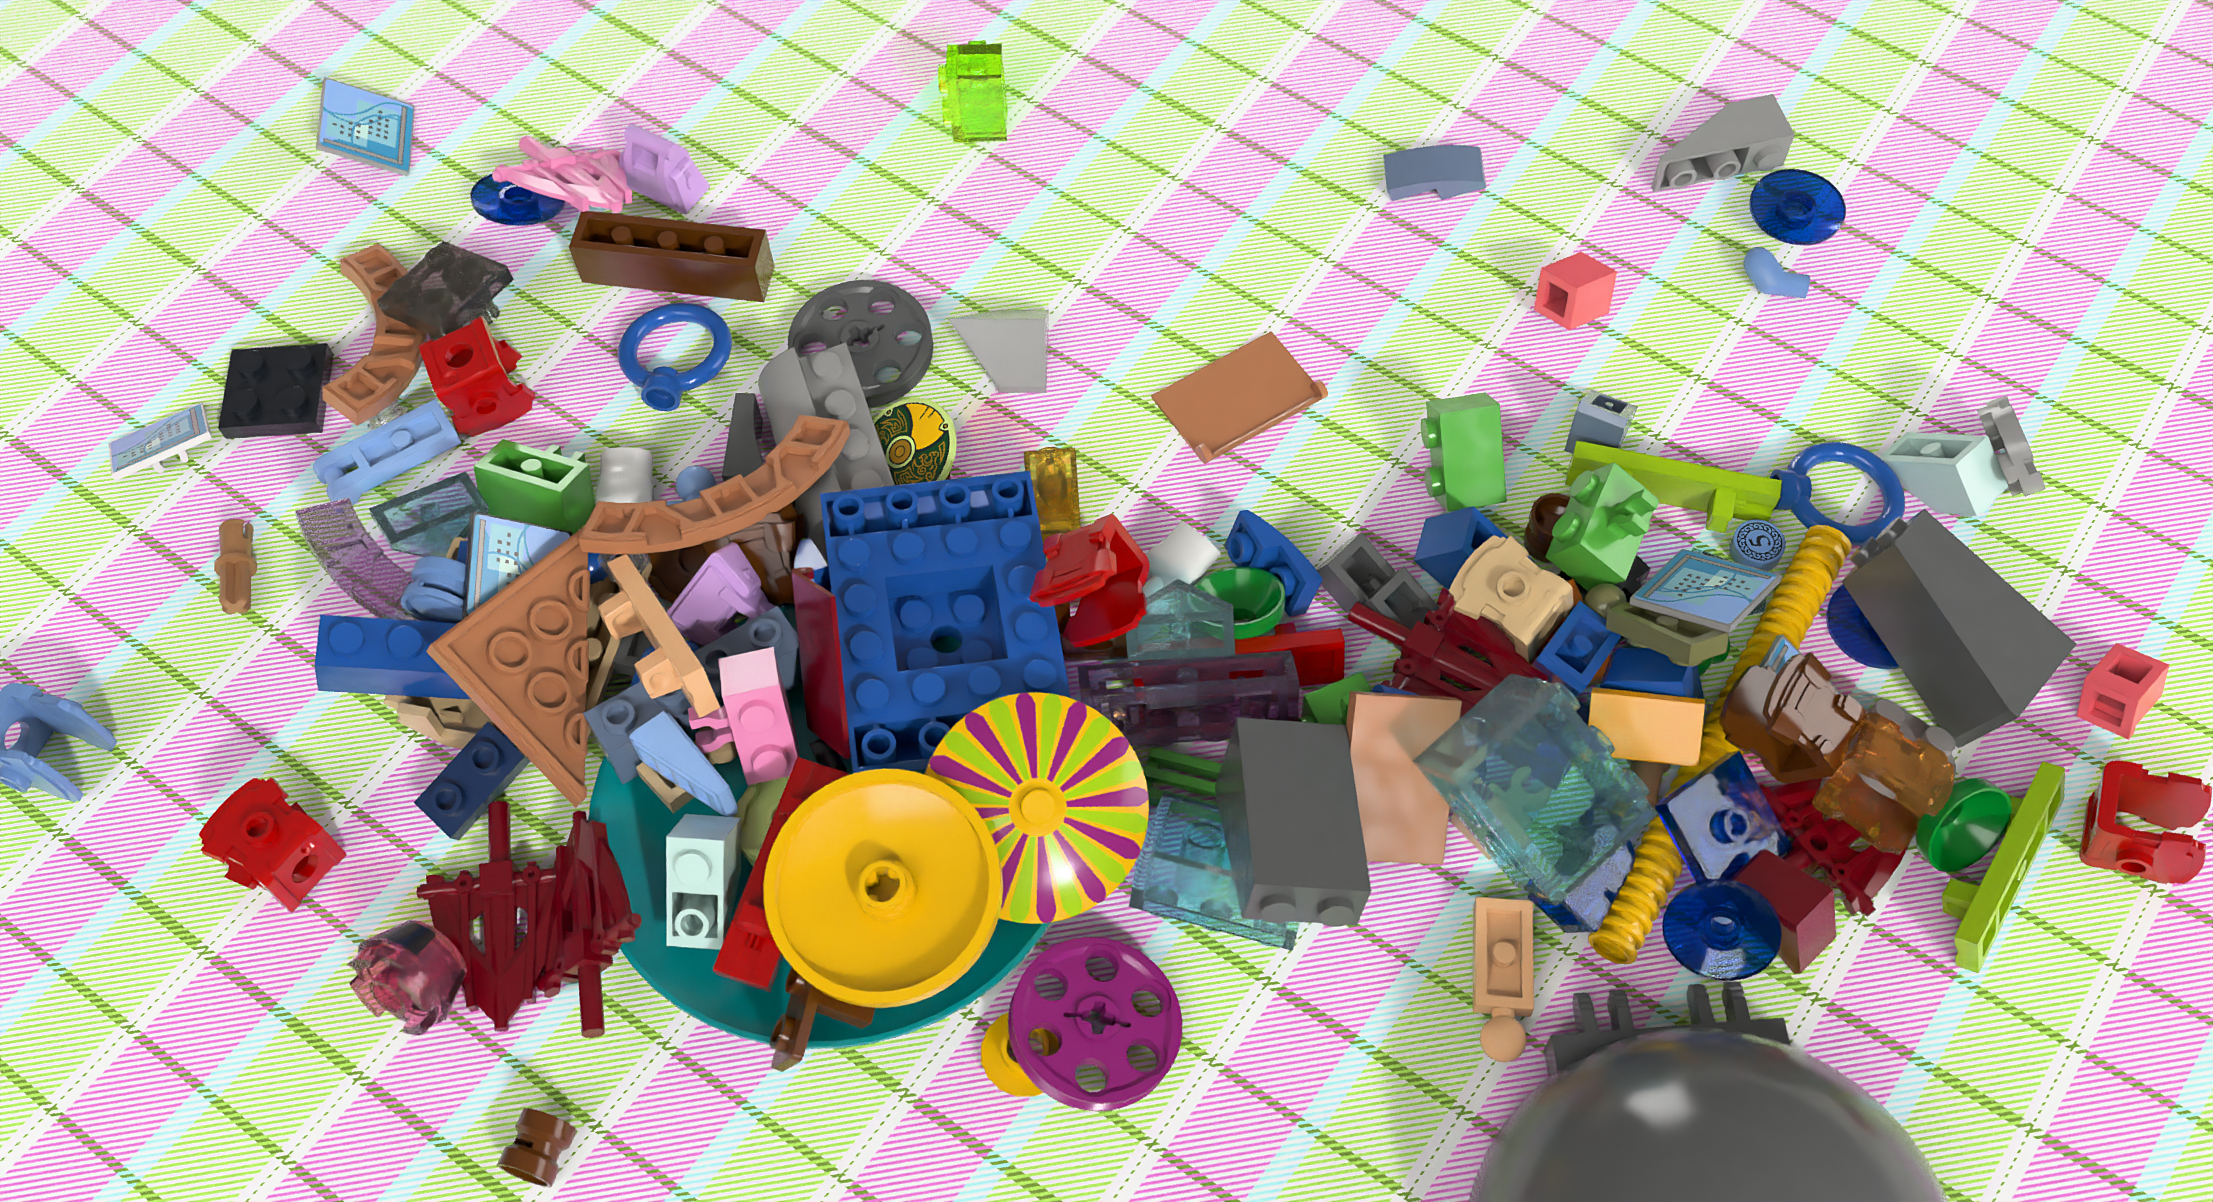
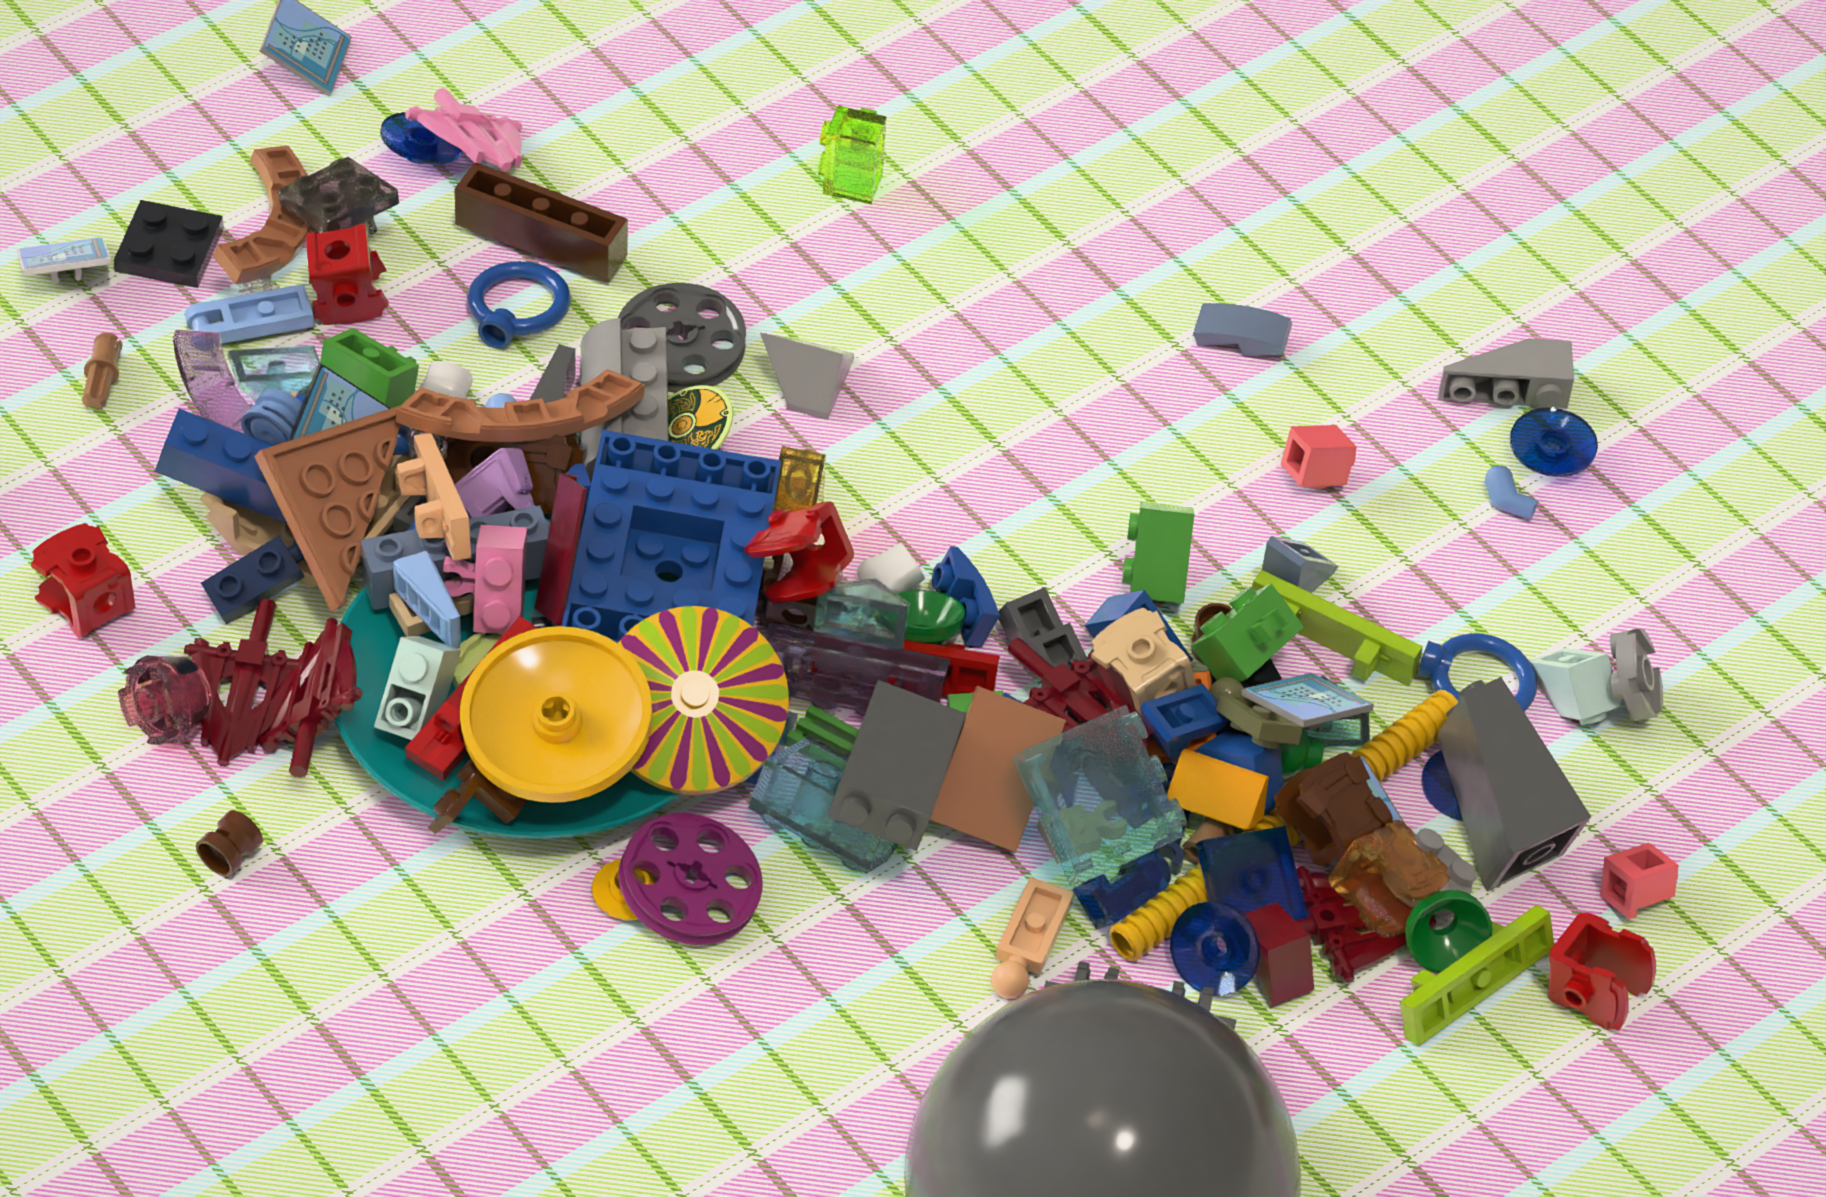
camera: 10 degrees right, 10 degrees down
lavender piece [619,124,710,214] -> none
nougat piece [1151,331,1328,464] -> none
medium blue tile [1730,520,1786,571] -> none

